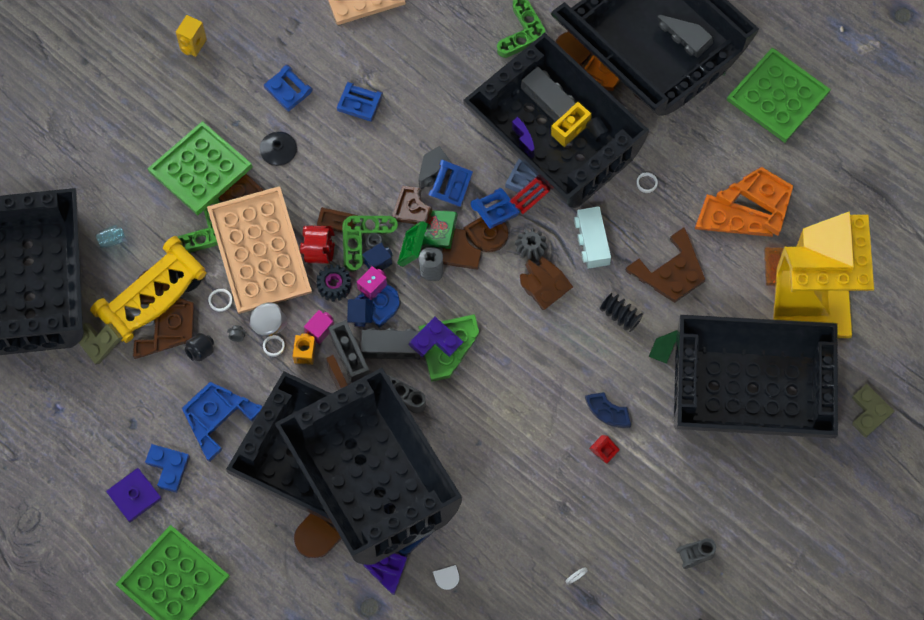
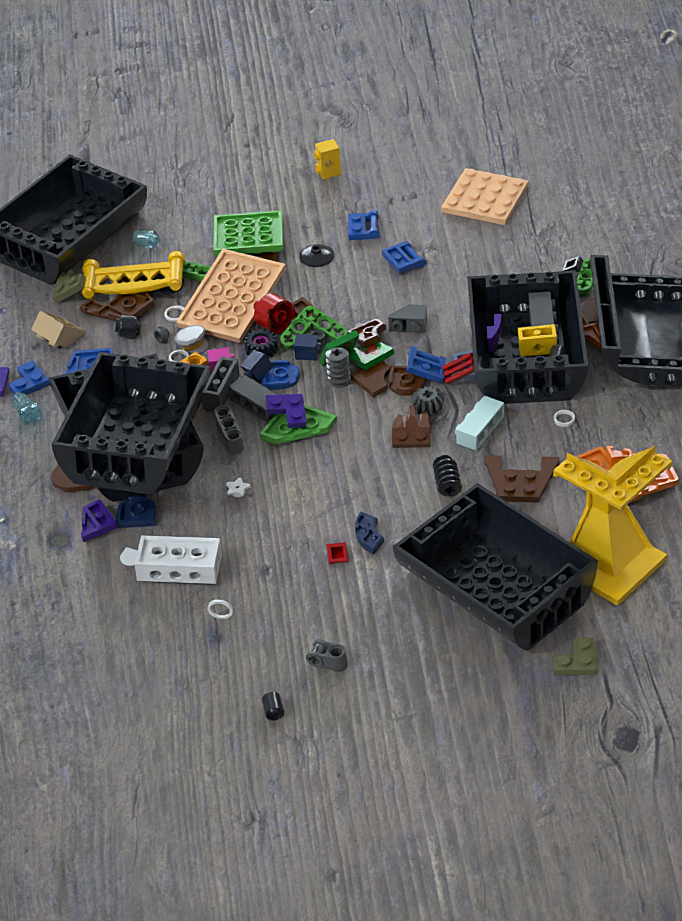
camera: 45 degrees right, 25 degrees down
dark pink brick [357,266,387,300] -> none
blue plate [428,160,473,207] -> none
none -> clear light blue piece [11,392,42,425]
none -> tan slope [31,311,86,348]
none -> white brick [134,535,222,584]
none -> white plate [226,478,251,497]
none -> black tile [563,256,583,273]

